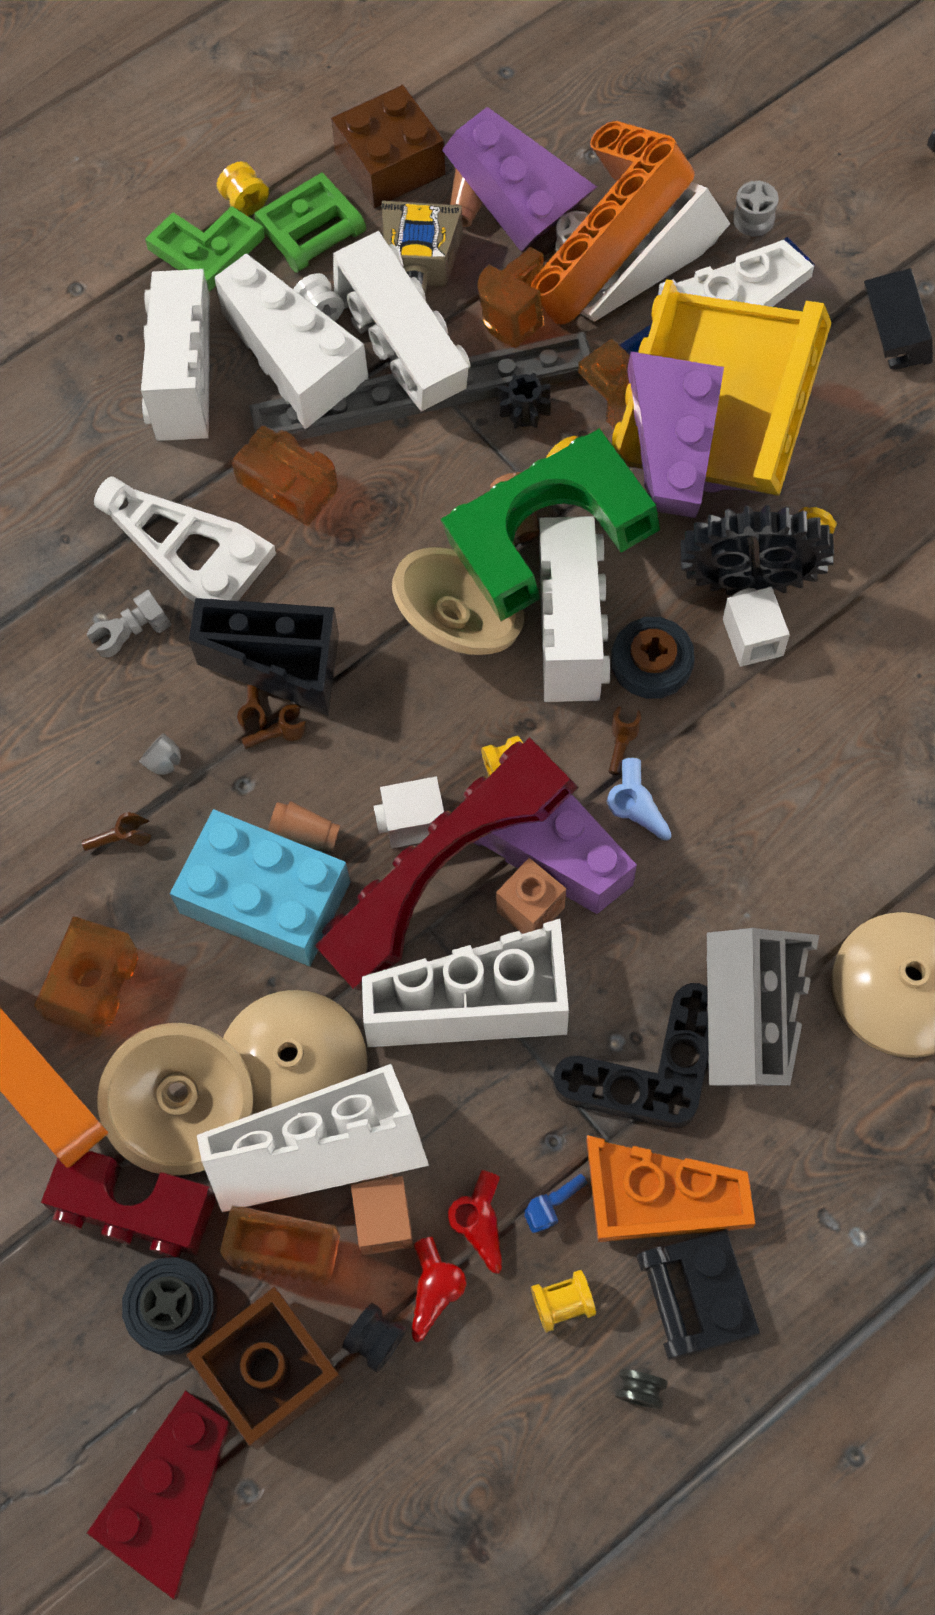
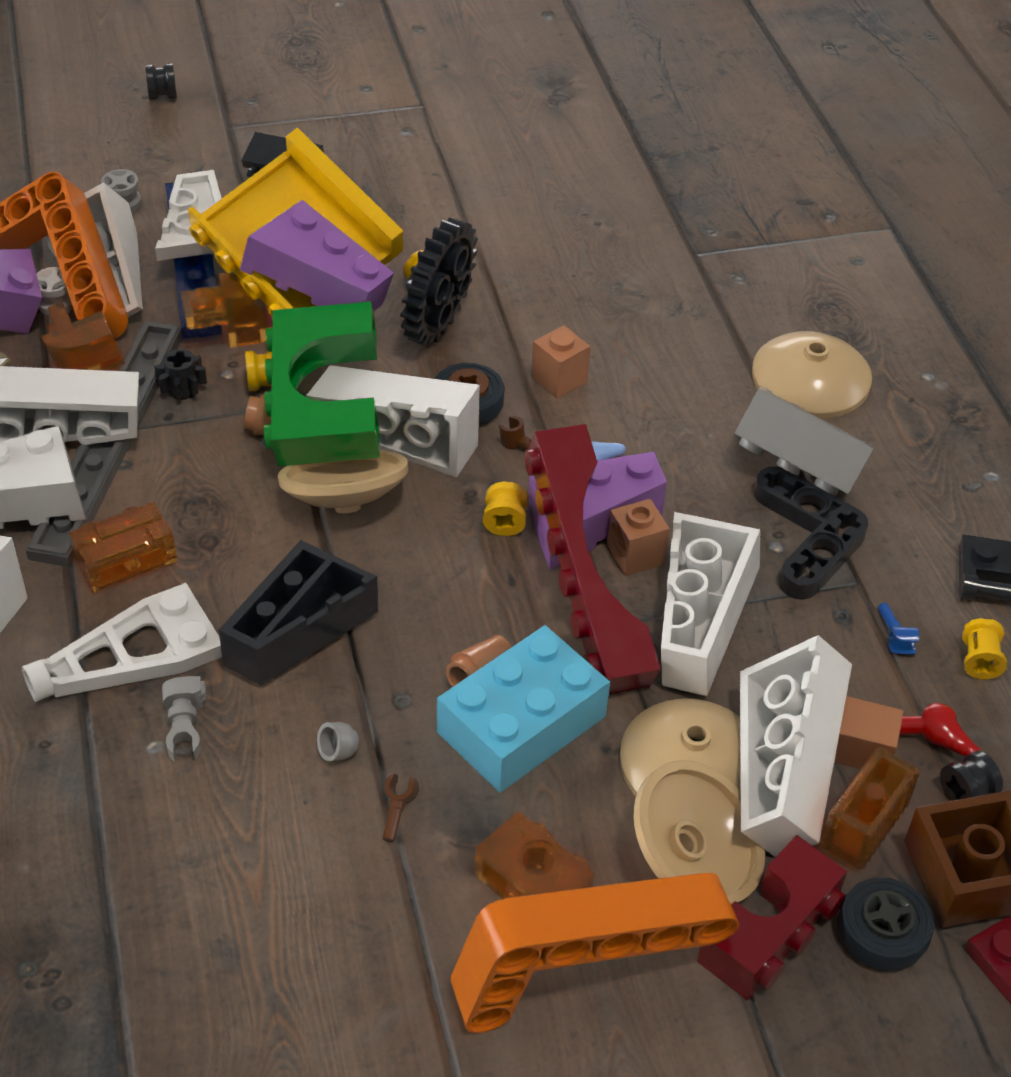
camera: 70 degrees left, 20 degrees down
reddish brown hand [237,684,268,732] -> none
reddish brown hand [241,704,306,749] -> none
white brick [374,776,444,848] -> none
red animal [448,1170,502,1274] -> none
orange wing [586,1135,755,1242] -> none
white brick [723,587,790,667] -> none
none -> nougat brick [531,325,590,399]

